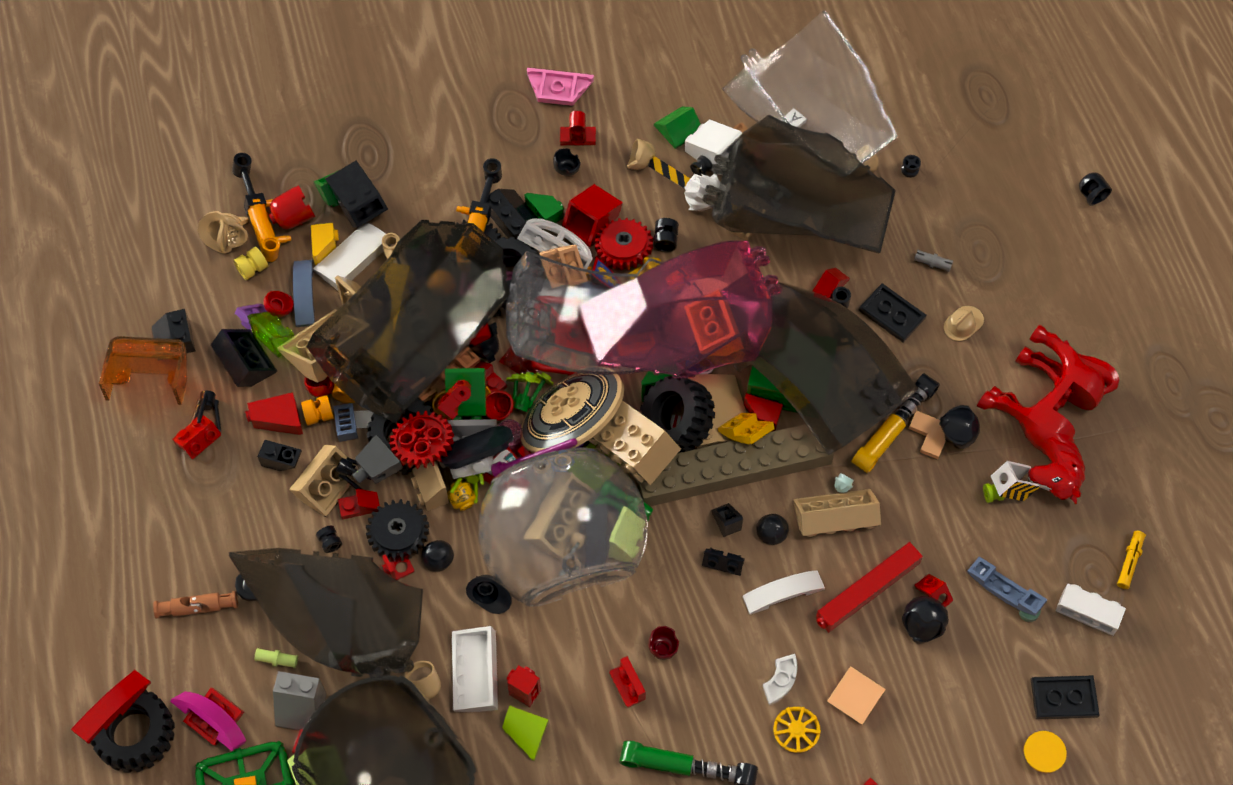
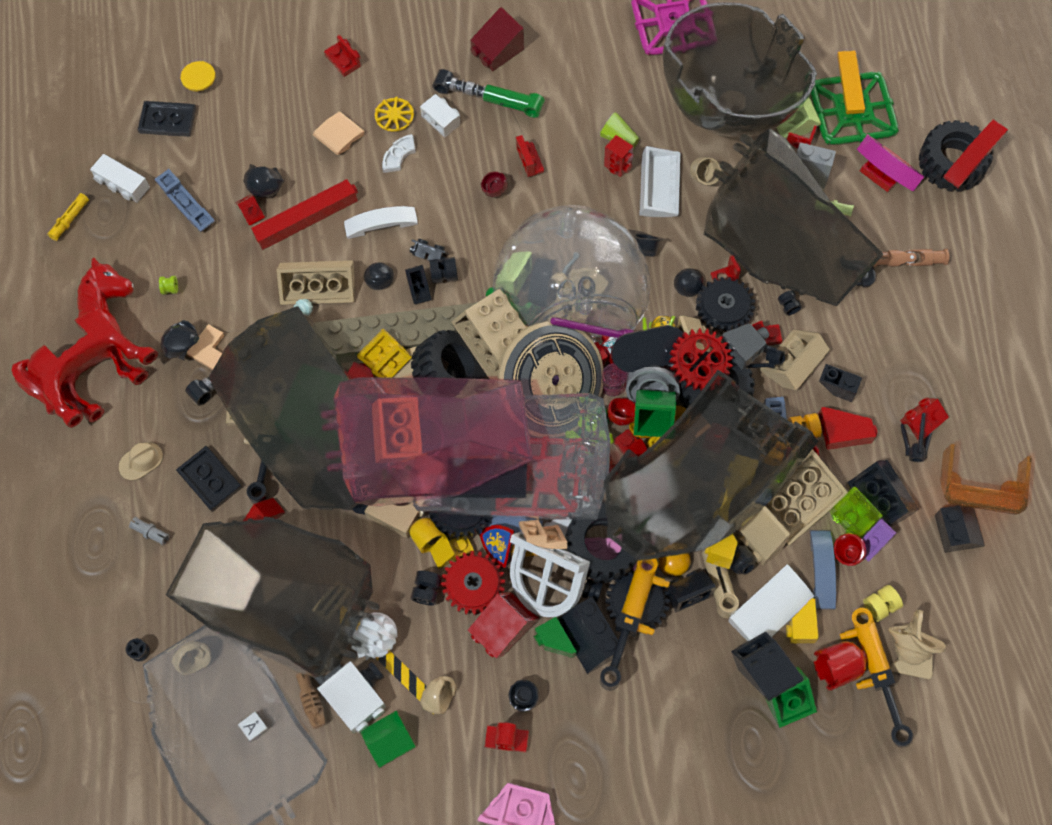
camera: 170 degrees left, 5 degrees up
red leg [438,380,471,420] -> none
white piece [991,461,1040,501] -> none
none -> white brick [420,94,460,137]
none -> black wheel [429,257,458,284]

